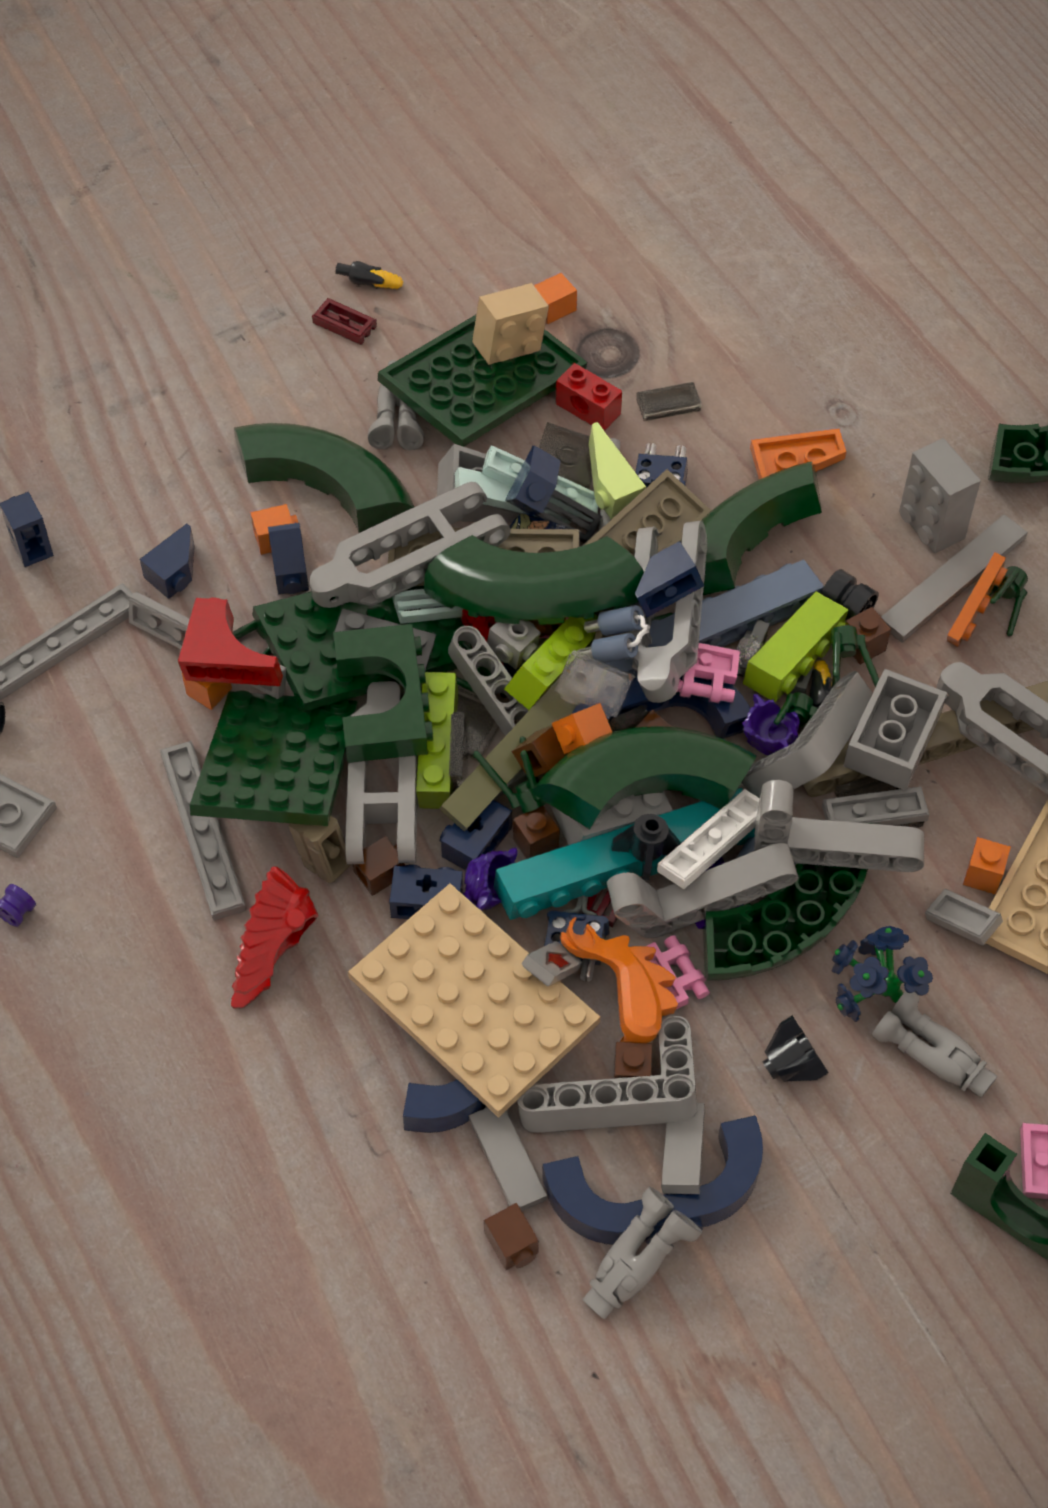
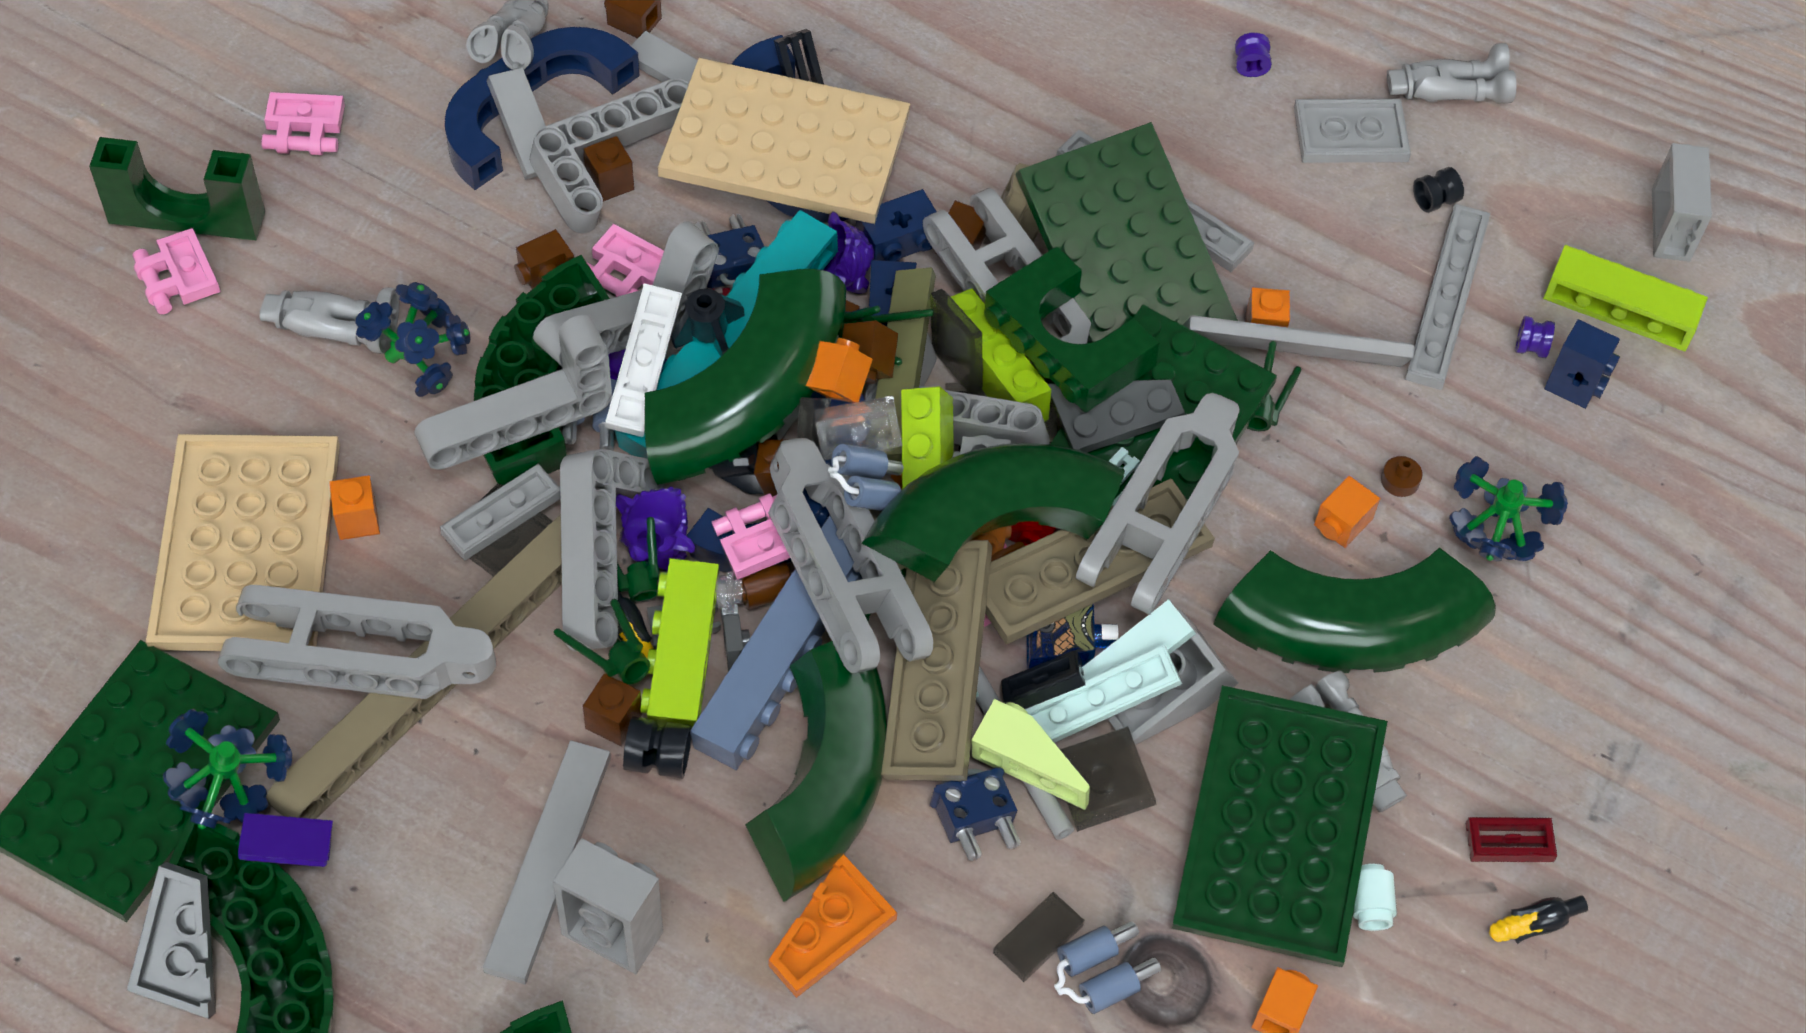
camera: 145 degrees right, 0 degrees up
dark blue slope [139,523,195,599] -> none
red arch [178,597,283,686] -> none
red piece [231,866,319,1008] -> none
dark blue slope [268,523,309,595] -> none
tan brick [472,283,549,365] -> none
dark blue slope [505,445,561,515] -> none
light grey tile [522,941,583,986] -> none
red brick [556,363,622,431] -> none
orange animal [560,917,678,1043] -> none
dark blue slope [635,541,704,618] -> none
black brick [762,1015,829,1082] -> none
light grey brick [844,669,947,791] -> none
light grey tile [925,889,1003,946] -> none
orange wing [947,552,1008,647] -> none
dark green plant [989,566,1028,637] -> none
none -> bright pink plate [262,92,345,155]
none -> reddish brown brick [514,229,575,289]
none -> black tile [773,29,824,85]
none -> sand blue piece [1054,921,1161,1014]
none -> light aqua brick [1353,864,1397,931]
none -> reddish brown tile [1381,456,1423,497]
none -> dark blue plant [1449,456,1568,561]
none -> dark purple wheel [1515,316,1555,359]

